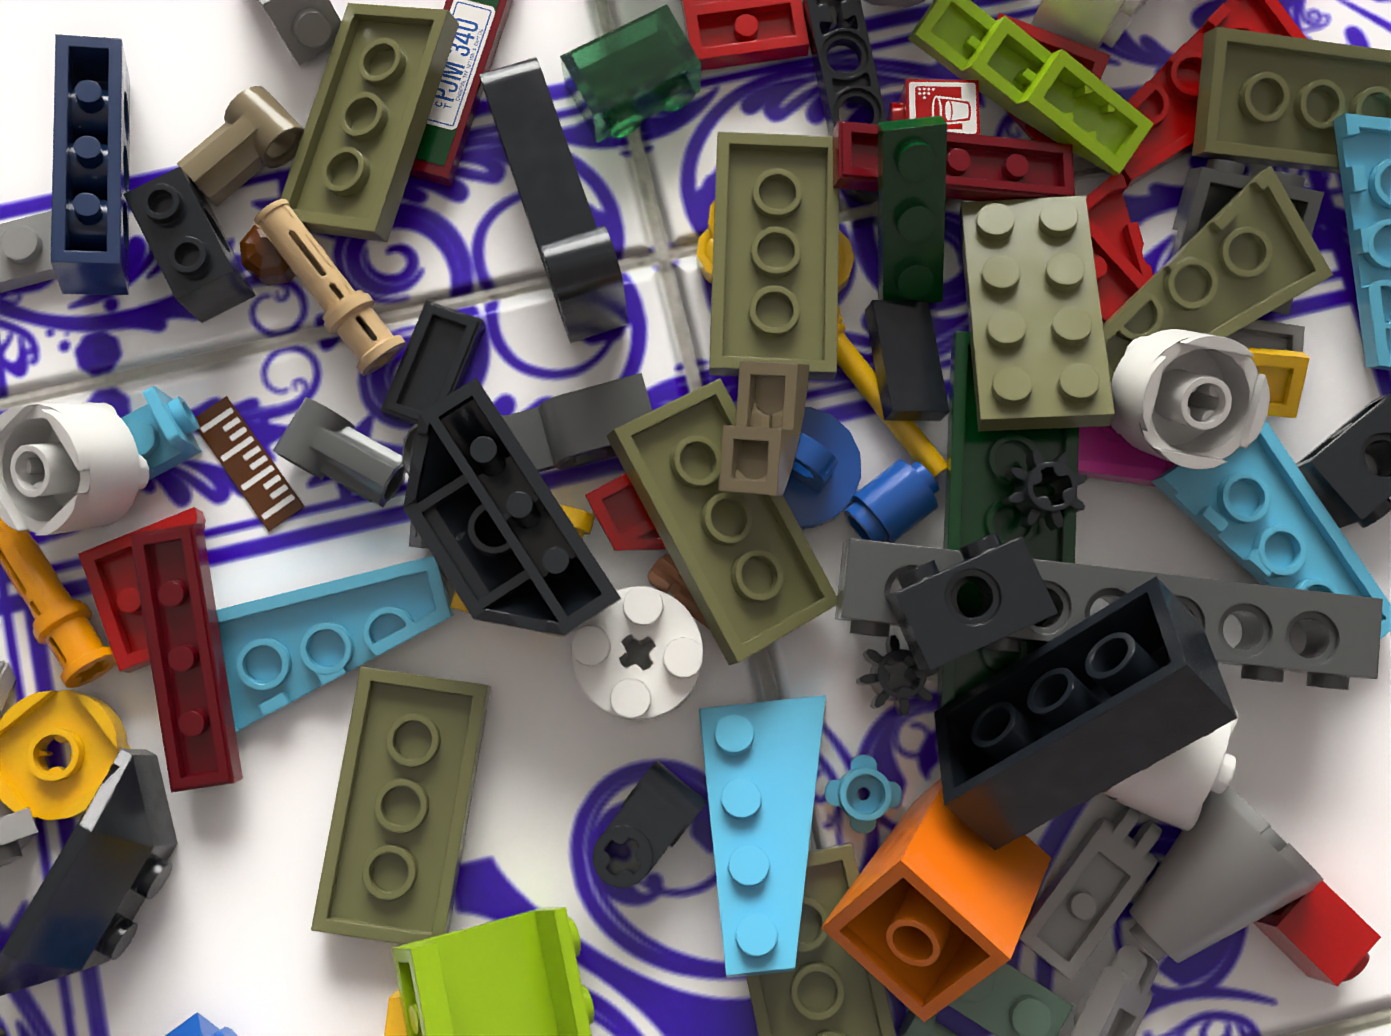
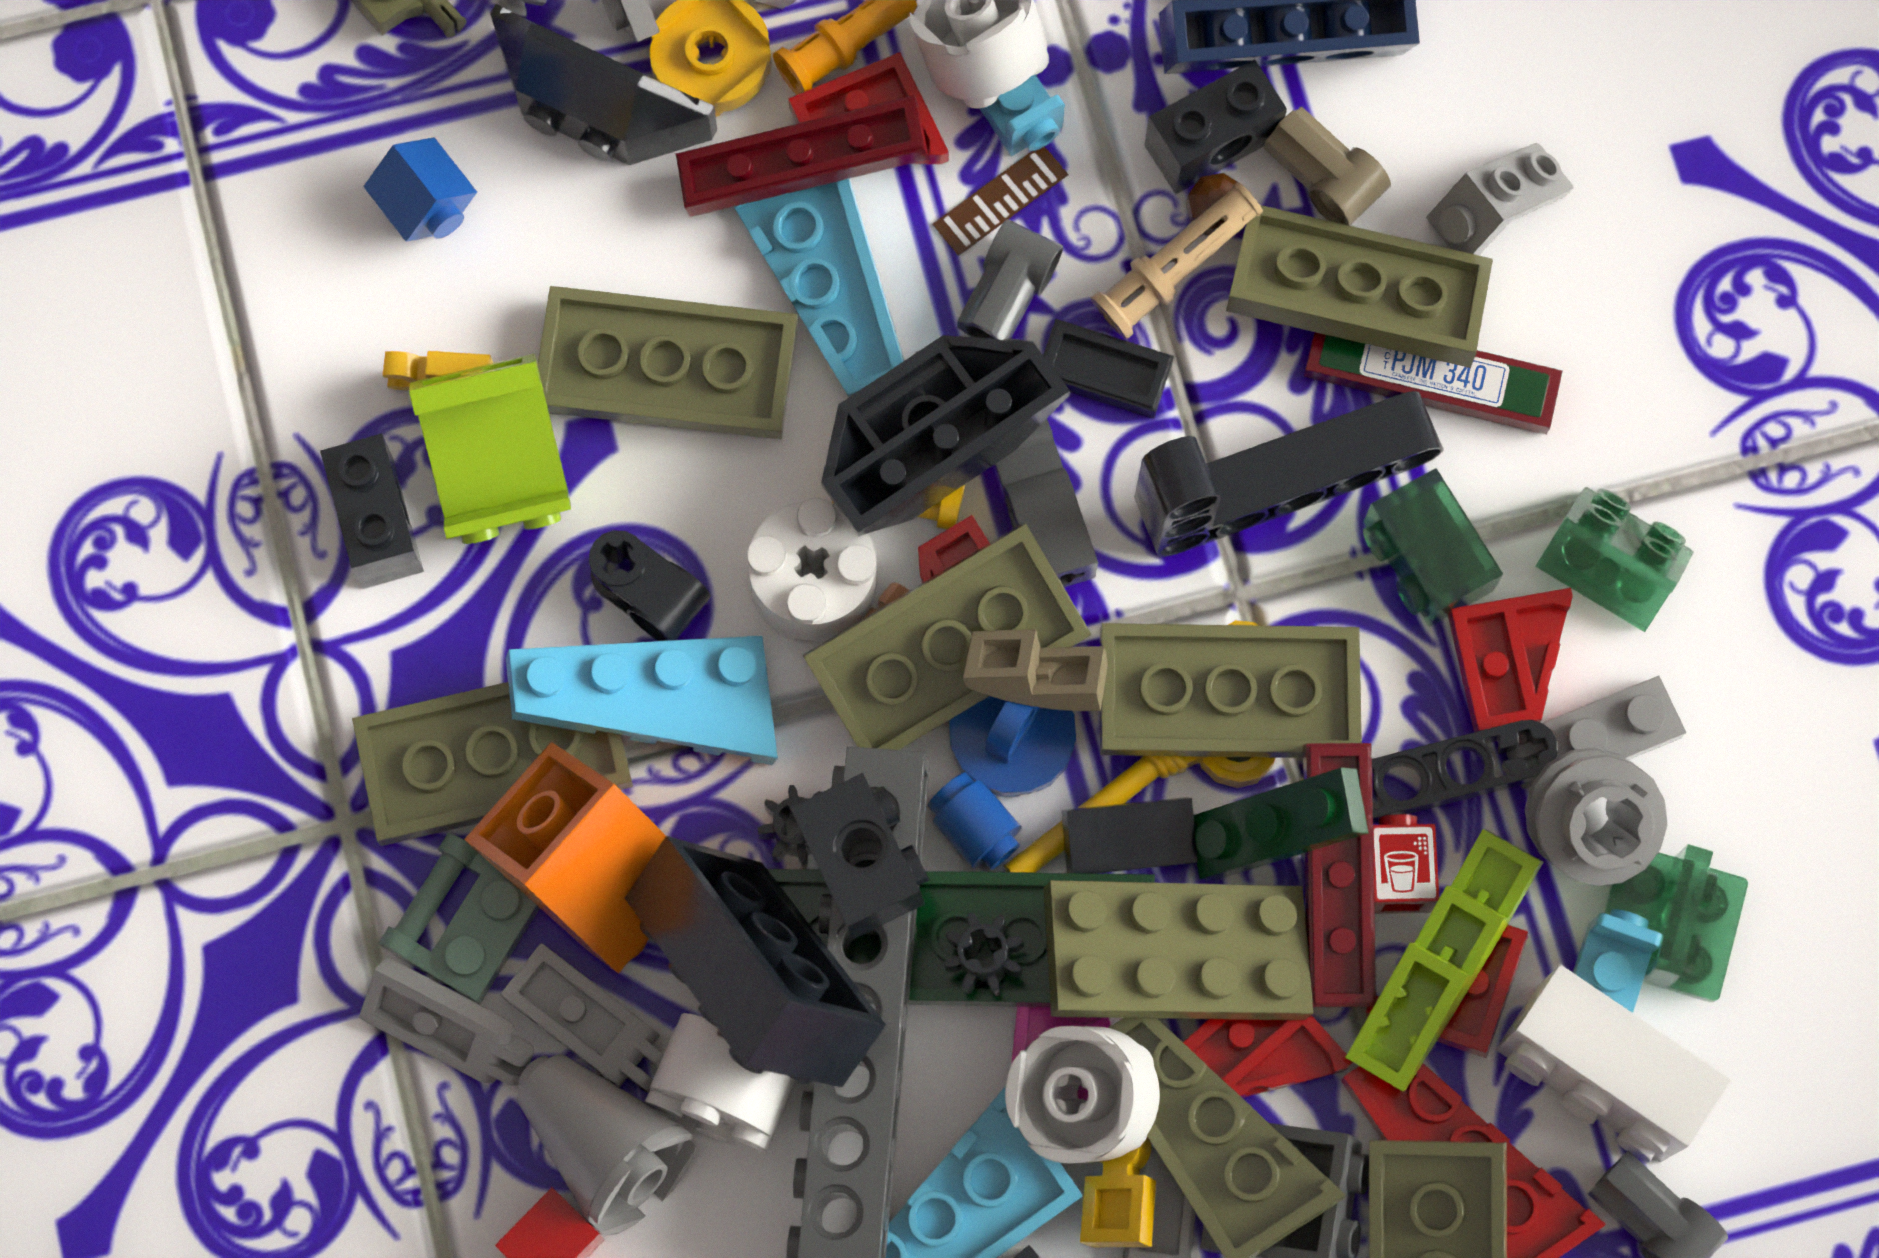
camera: 90 degrees right, 5 degrees down
medium azure plate [824,755,902,833] -> none

